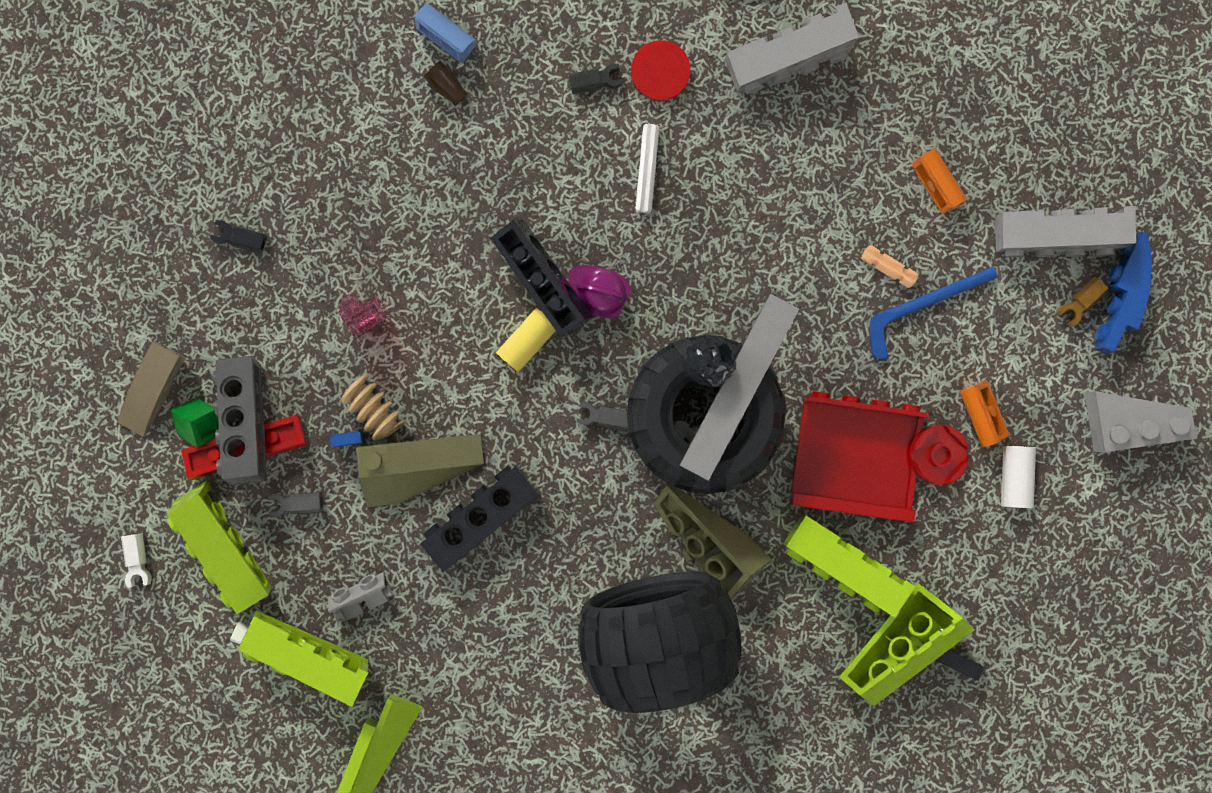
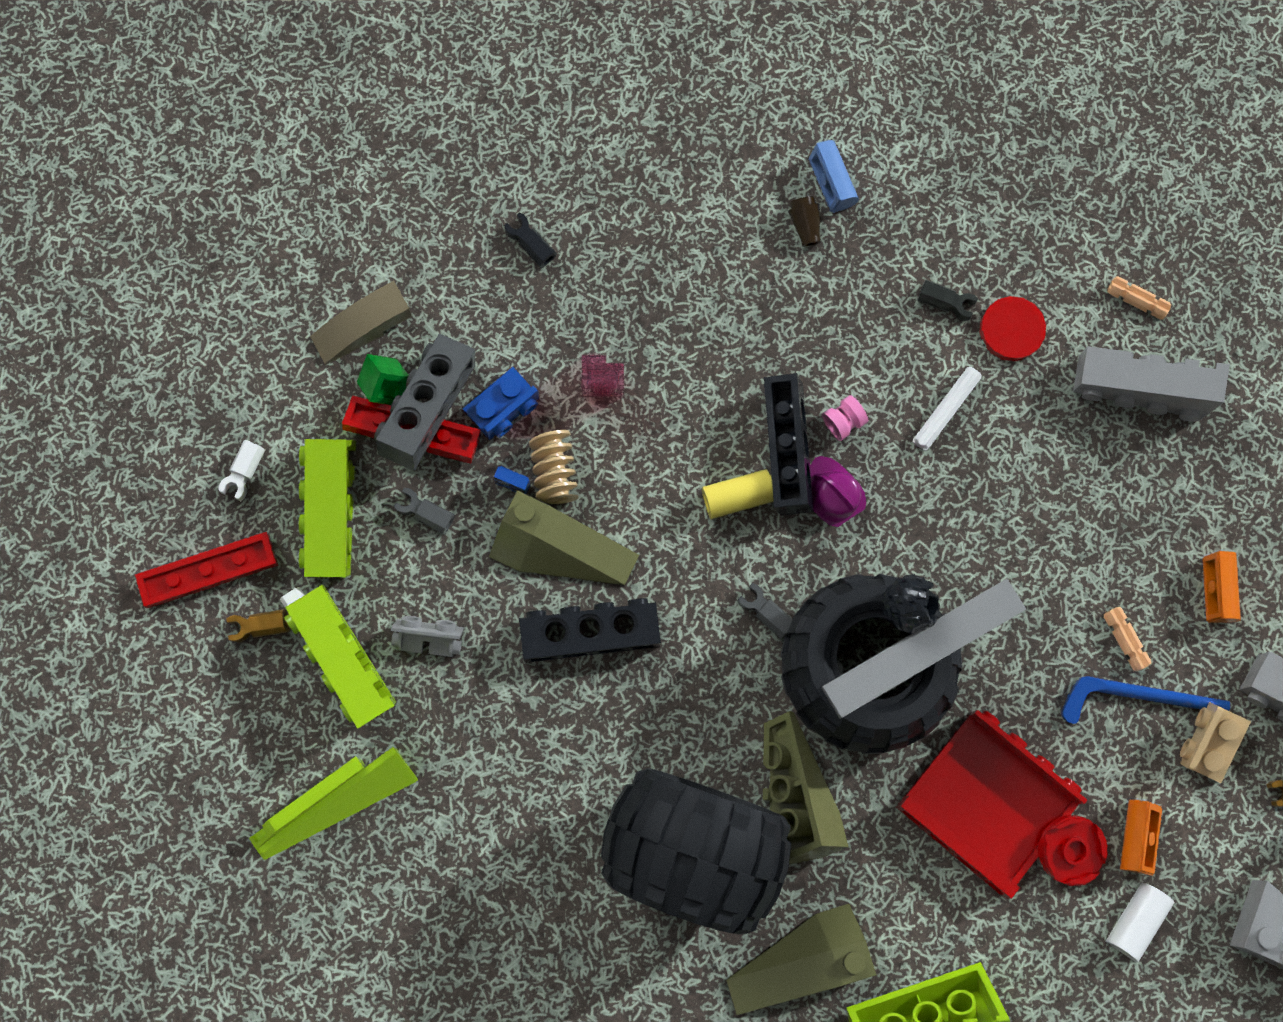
camera: 25 degrees right, 10 degrees down
lime wedge [783,514,916,618] -> none
none -> red plate [135,531,279,609]
none -> pearl gold bar [226,609,290,642]
none -> blue bracket [463,367,539,440]
none -> olive wedge [726,903,877,1015]
none -> bright pink wheel [822,395,869,441]
none -> tan bracket [1180,702,1251,783]

